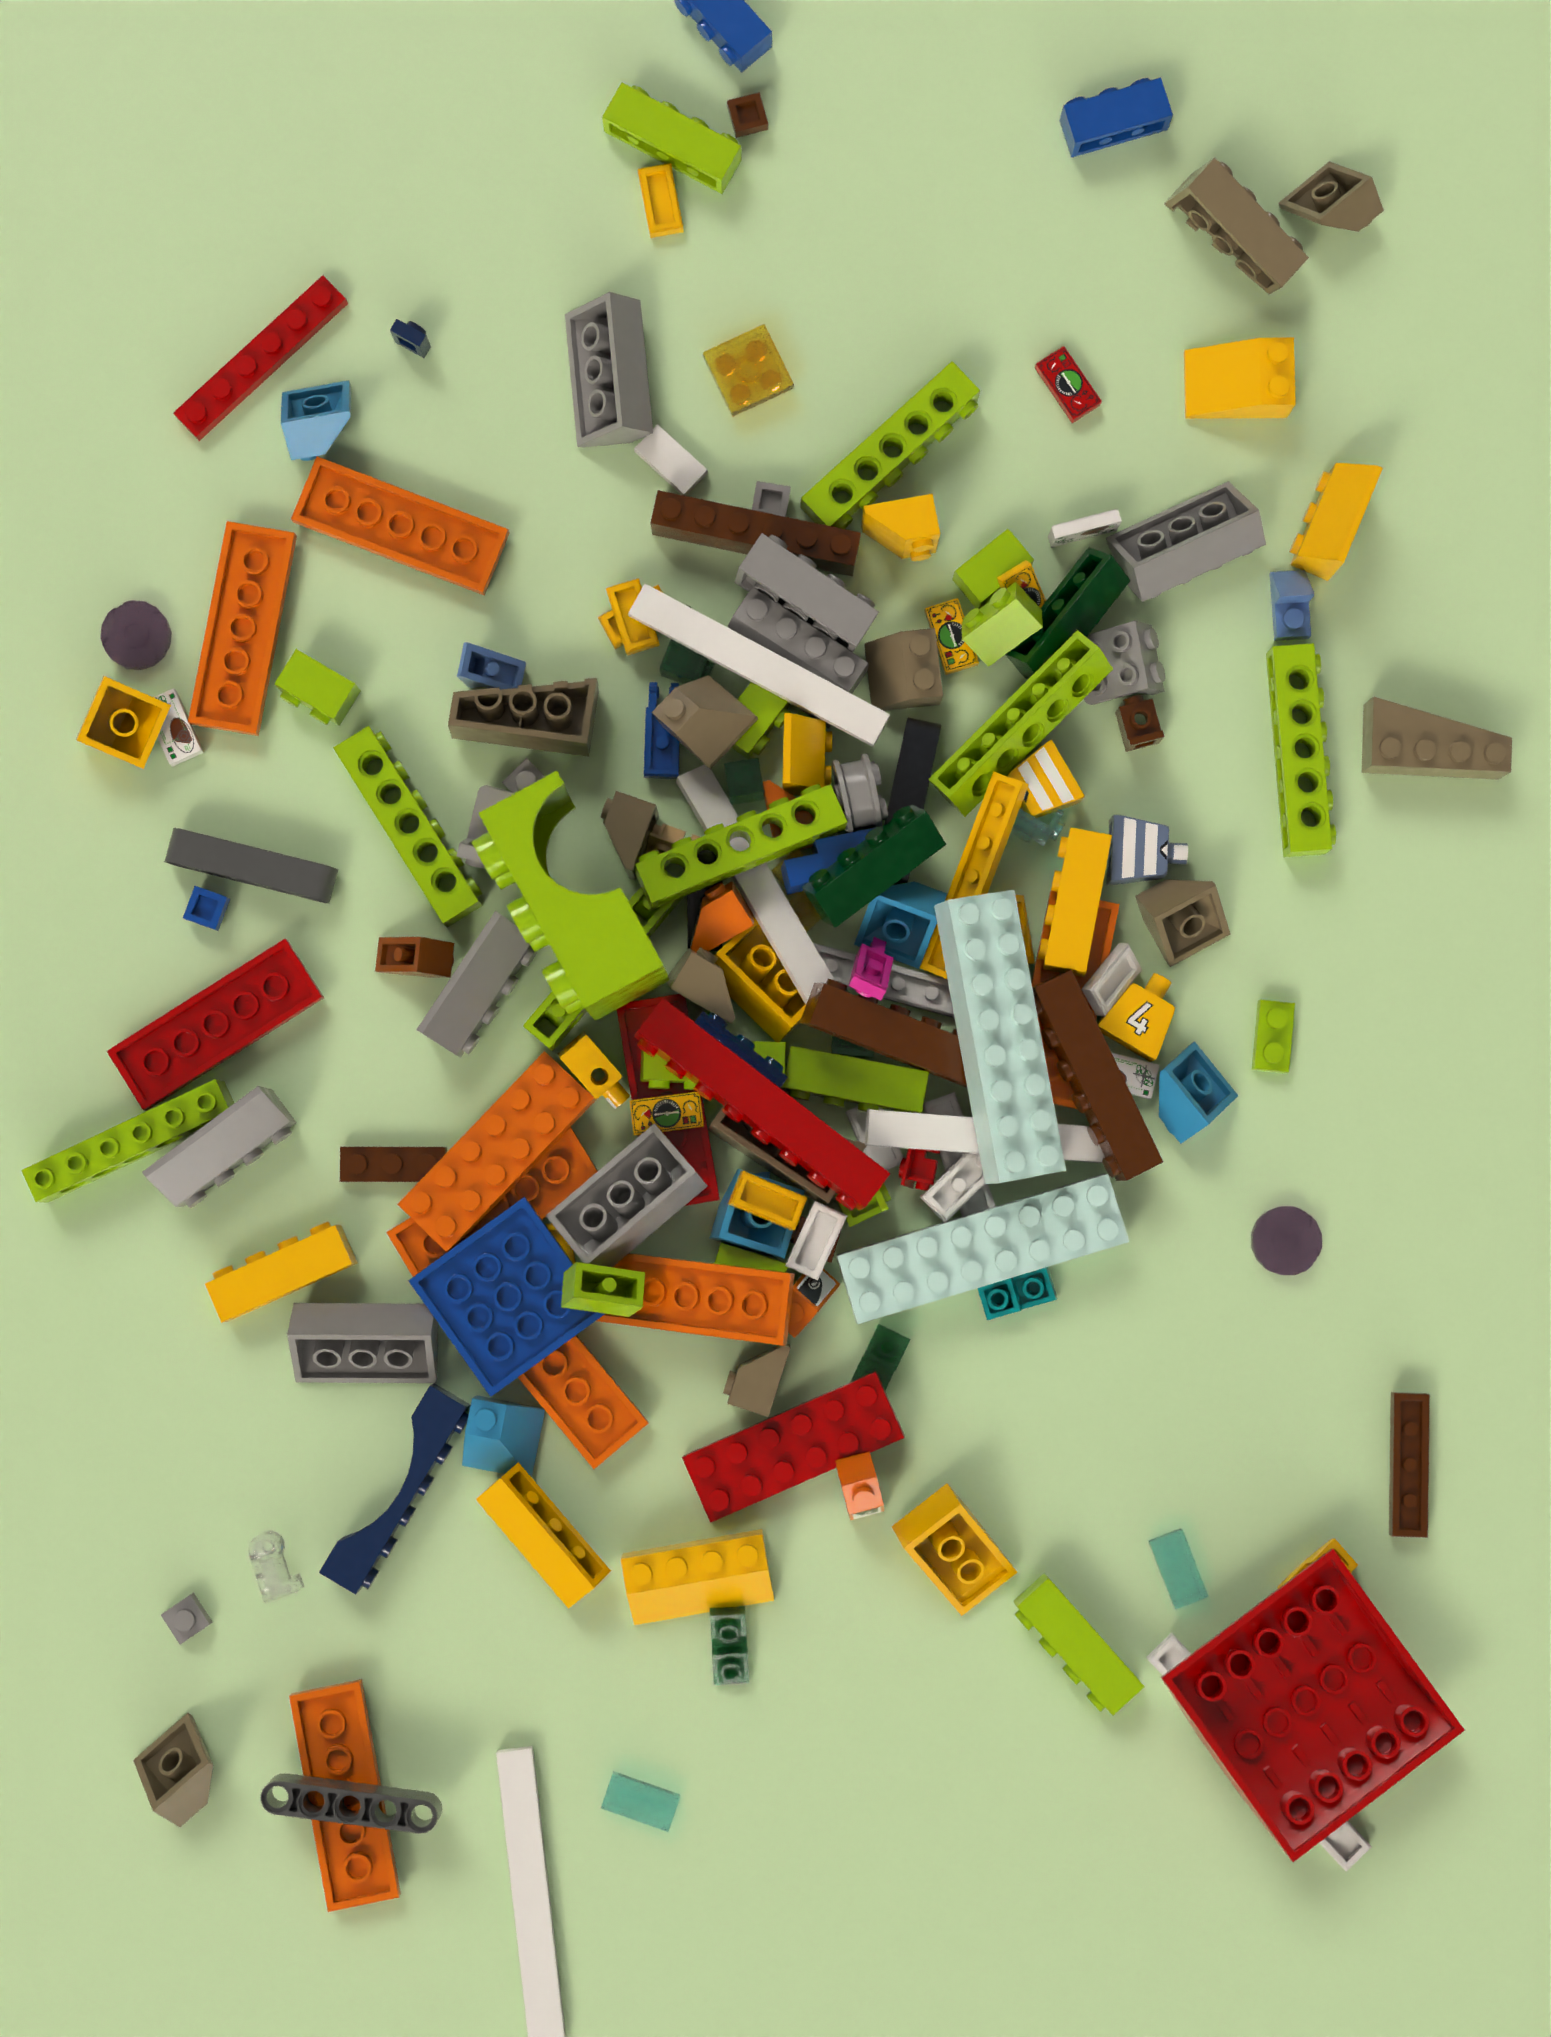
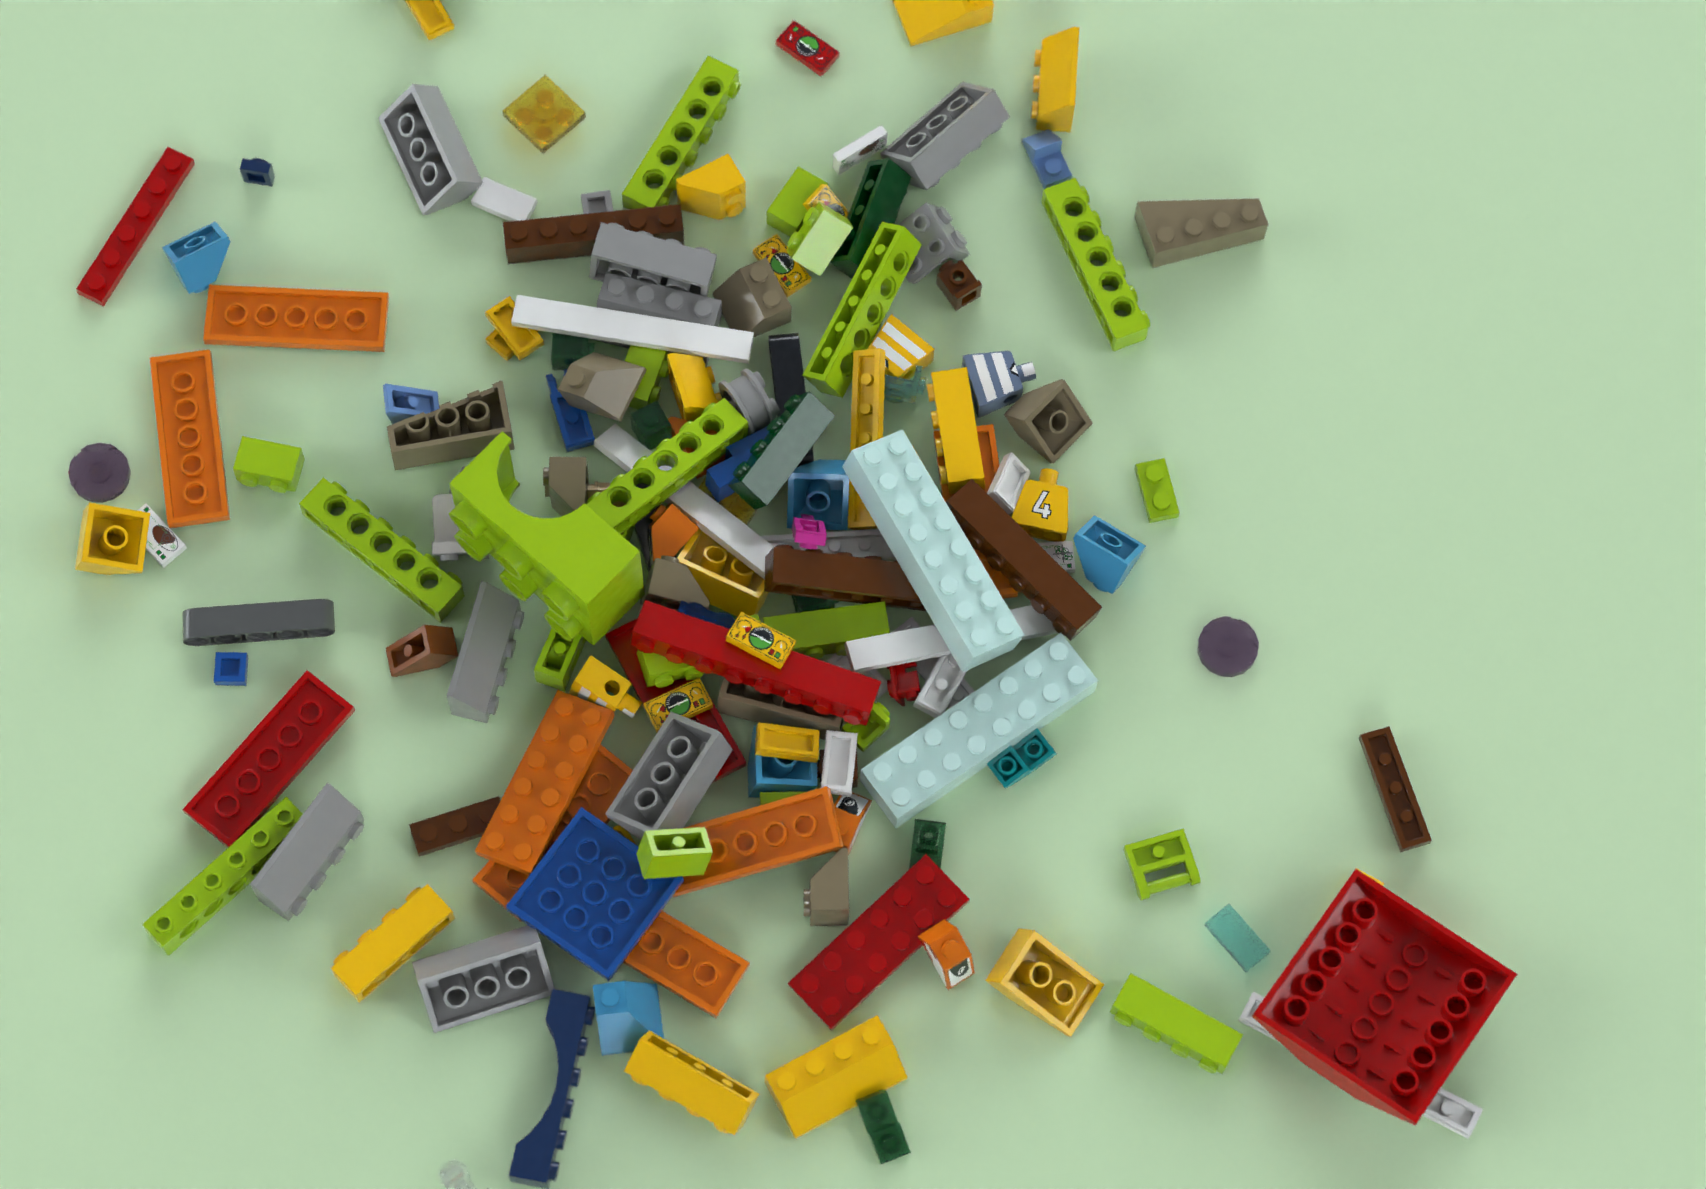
camera: 20 degrees left, 15 degrees down
none -> yellow tile [725,612,796,670]
none -> lime plate [1123,828,1201,901]

